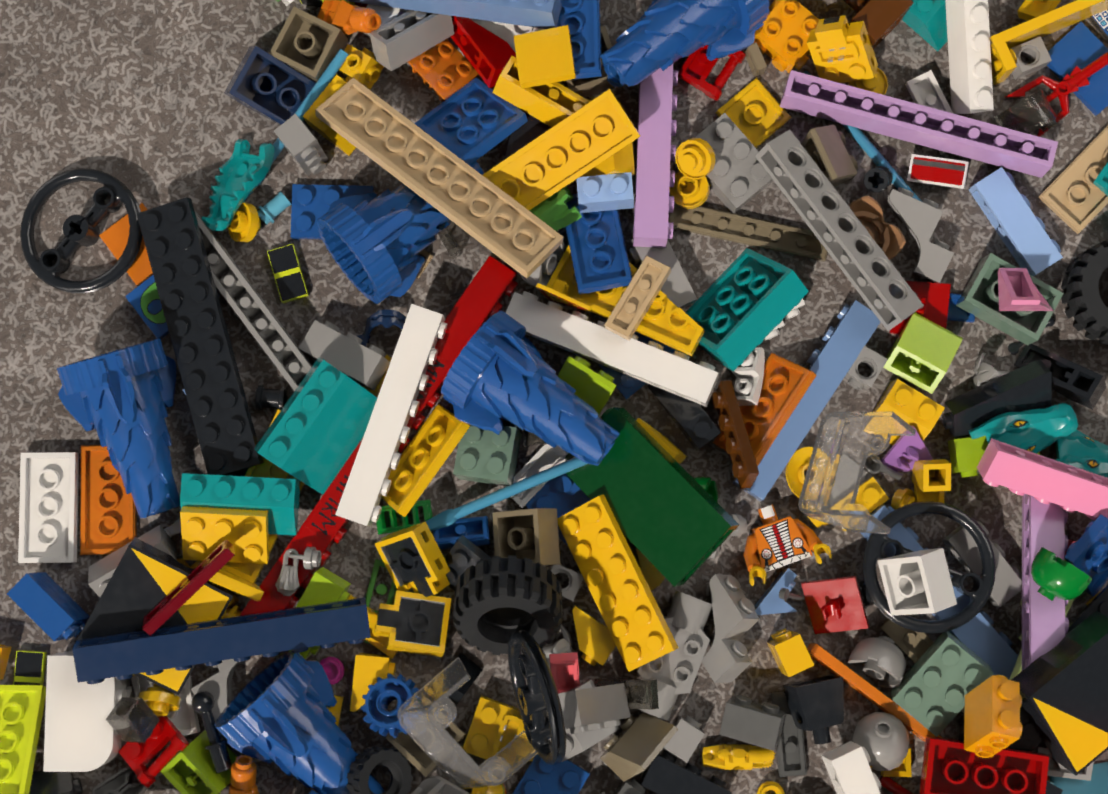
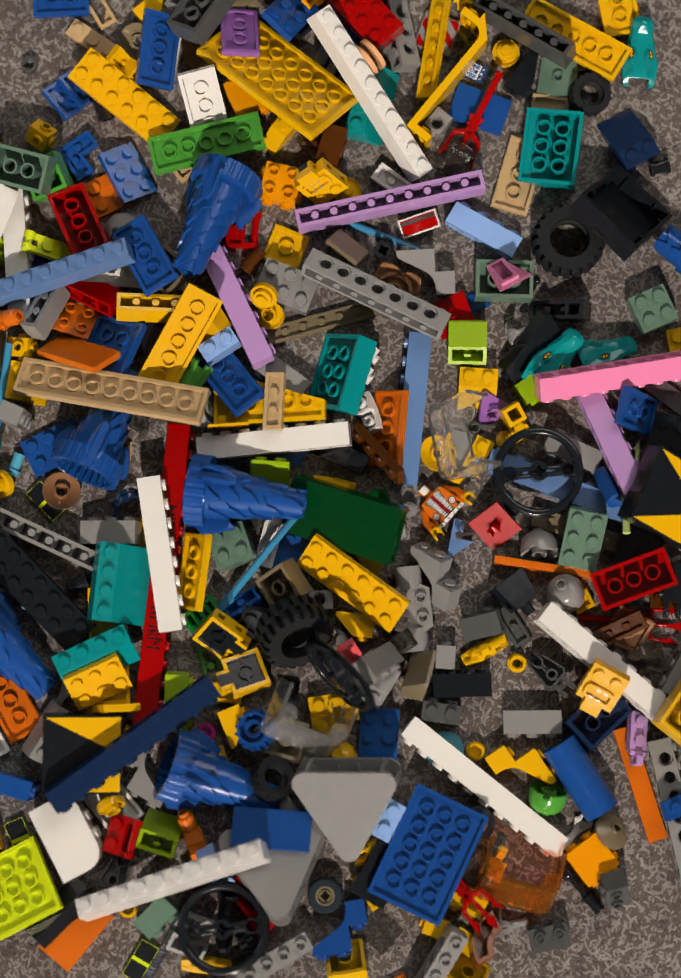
camera: 30 degrees left, 0 degrees up
clear smoke brick [106,697,160,743] -> none
dark red tile [143,540,235,636] -> none
black pin [192,691,232,773] -> none
light grey piece [275,546,321,596] -> none
yellow tile [514,25,576,89] -> none
dark tan tile [745,42,767,77] -> none
yellow brick [767,628,814,677] -> none
light grey brick [845,345,888,391] -> none
white slope [877,548,957,616] -> none
light orange brick [964,675,1022,758] -> none
green cylinder [1031,547,1092,601] -> none
none -> orange tile [37,334,121,373]
none -> medium nougat dish [42,472,81,509]
none -> reddish brown cone [240,246,266,275]
none -> blue brick [594,466,623,508]

